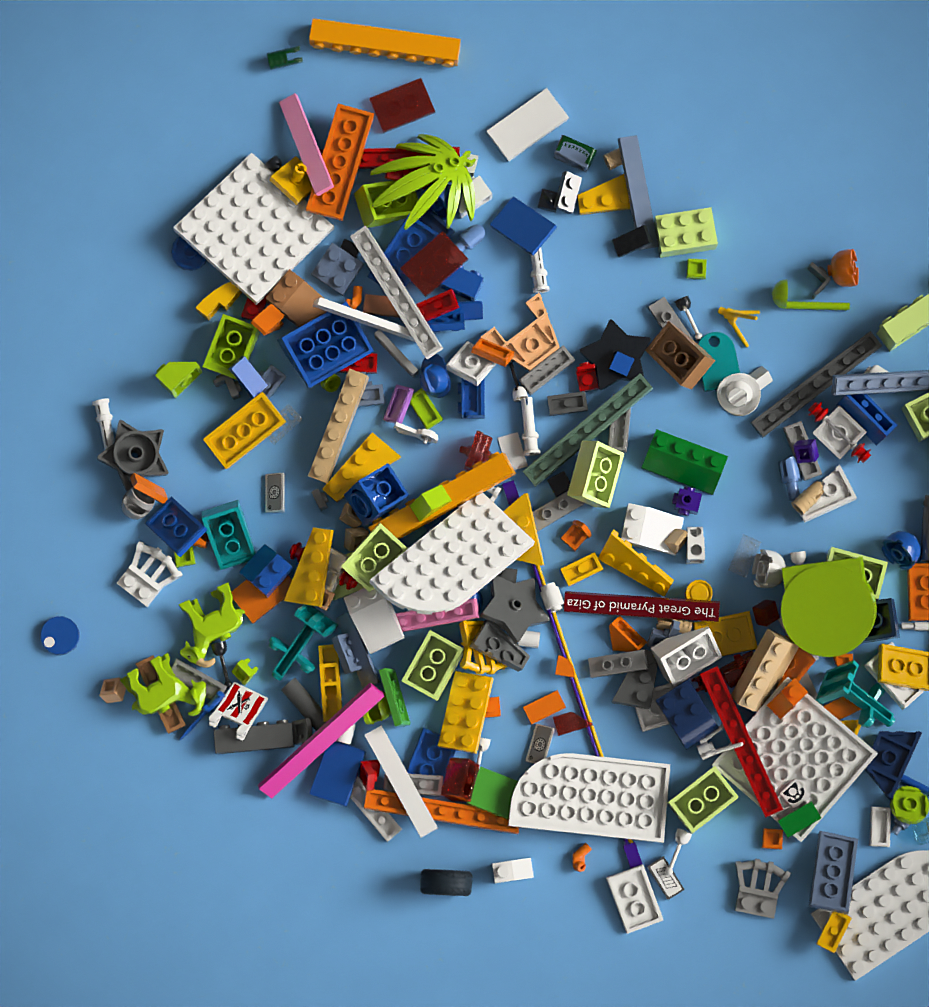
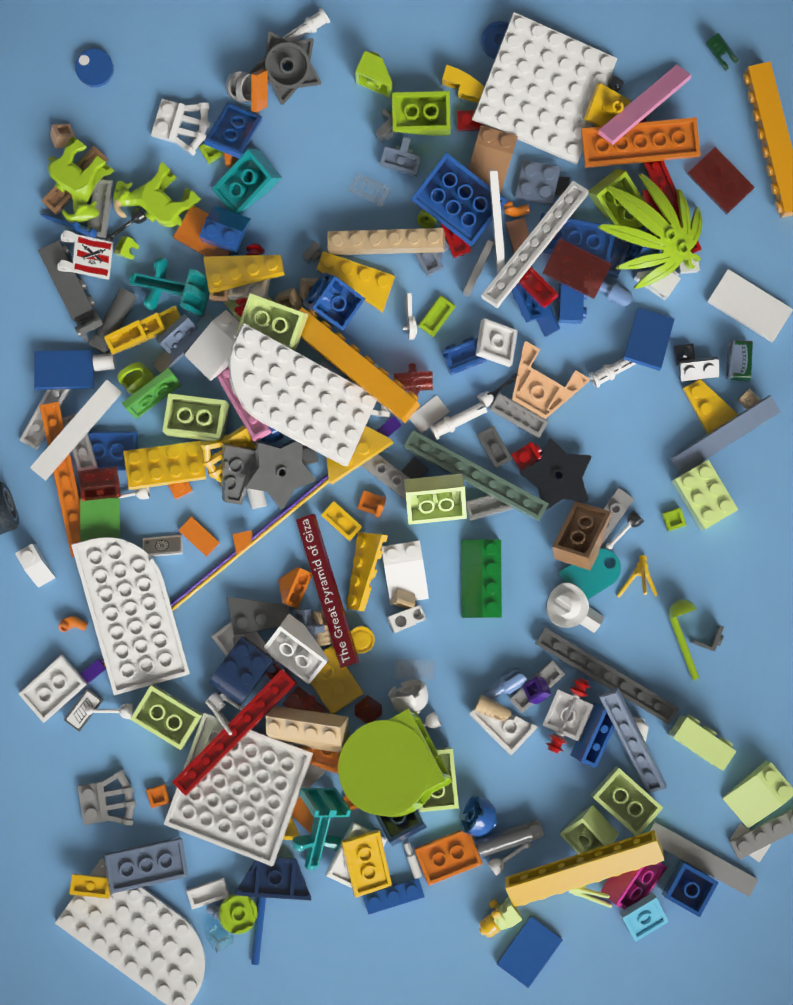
camera: 65 degrees right, 5 degrees up
yellow plate [203,392,286,469] -> none
tile [228,356,268,398] -> none
orange slope [251,304,284,336] -> none
dark pink tile [258,683,384,798] -> none
slope [265,473,285,513] -> none
red bracket [359,759,380,791] -> none
medium lavender tile [383,385,414,424] -> none
lime slope [409,484,452,522] -> none
blue piece [420,354,451,398] -> none
orange tile [471,338,514,367] -> none
white brick [540,583,564,613] -> none
clear red tile [553,712,593,736] -> none
light grey plate [588,650,648,678] -> none
blue tile [609,351,634,376] -> none
black tile [612,225,653,257] -> none
dark purple brick [672,487,702,516] -> none
orange slope [767,678,808,719] -> none
green tile [778,801,822,838] -> none
white sticker [780,779,810,809] -> none
orange cylinder [827,249,859,287] -> none

